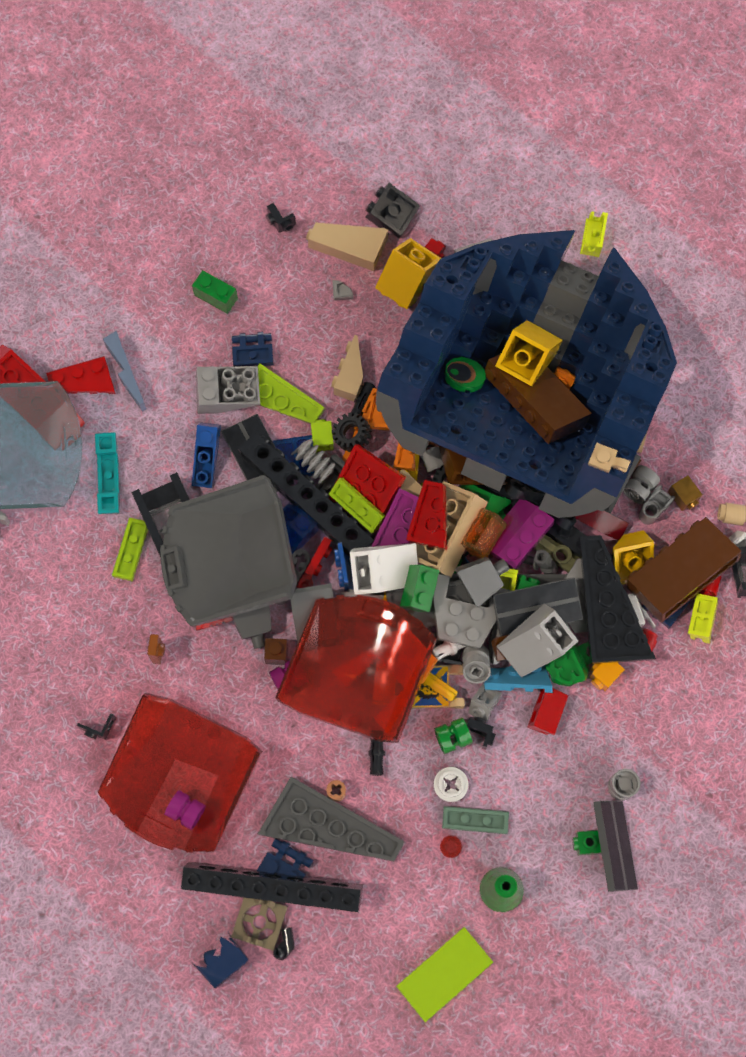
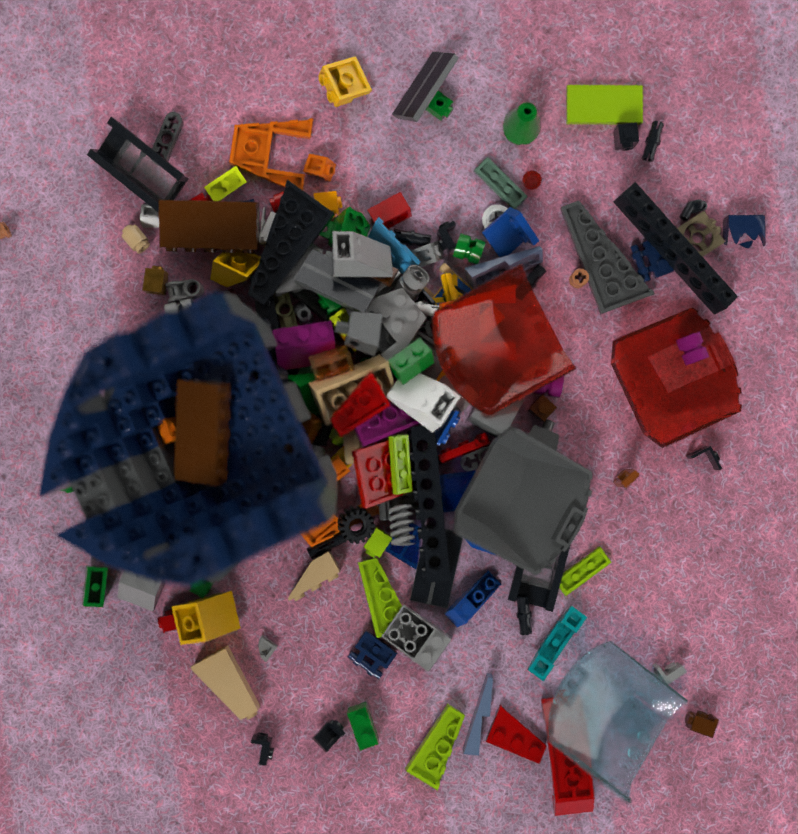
camera: 145 degrees left, 15 degrees up
black plate [365,182,420,238] -> none
green tile [444,357,486,392] -> none
yellow slope [495,320,563,386] -> none
neon yellow hinge [580,211,608,257] -> none
tan plate [588,443,630,473] -> none
light grey wheel [607,769,640,801] -> none
none -> green brick [82,565,108,607]
none -> orange wing [229,118,313,190]
none -> orange bracket [303,153,336,182]
none -> black bracket [312,720,346,752]
none -> yellow plate [318,56,372,107]
none -> black pin [393,228,431,246]
none -> lime wing [405,704,465,791]
none -> sand blue slope [464,246,543,290]
none -> blue bracket [482,207,540,258]
none -> black pin [516,594,532,635]
none -> black brick [613,122,639,151]
none -> black pin [642,121,664,162]

